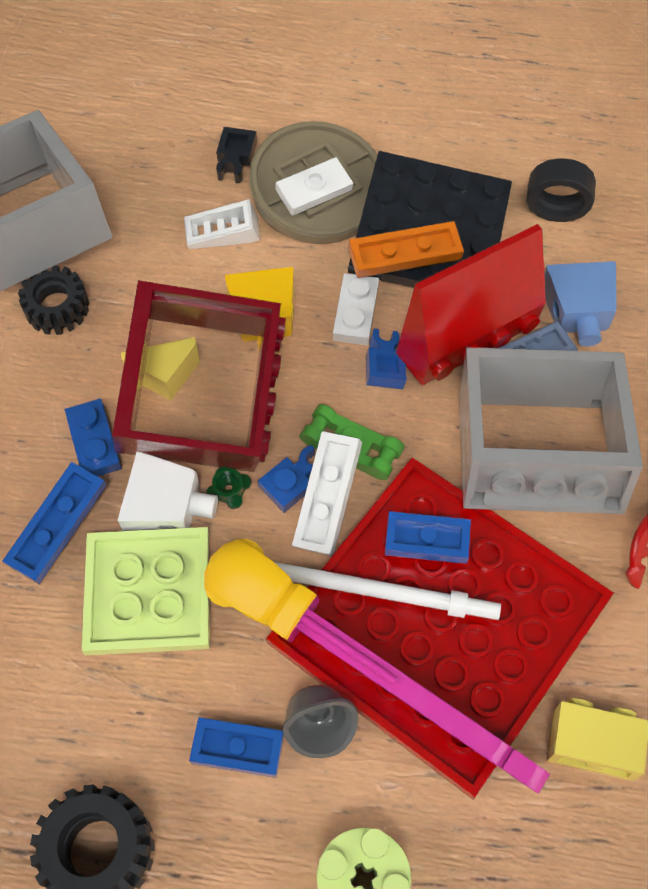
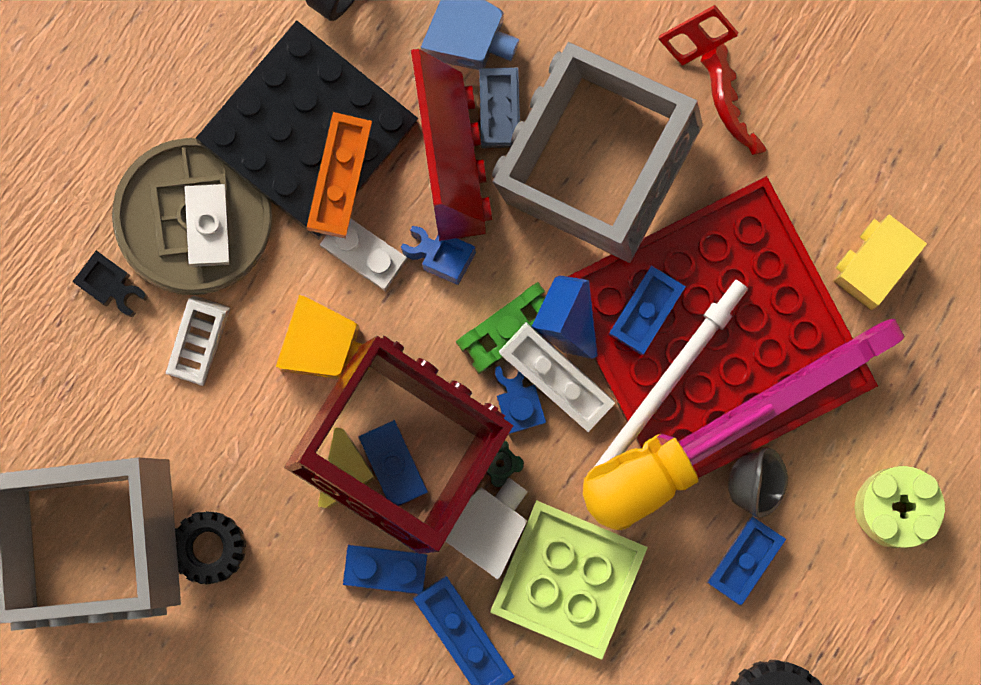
camera: 65 degrees left, 20 degrees up
none -> blue plate [358,420,428,506]
none -> blue slope [532,275,597,359]

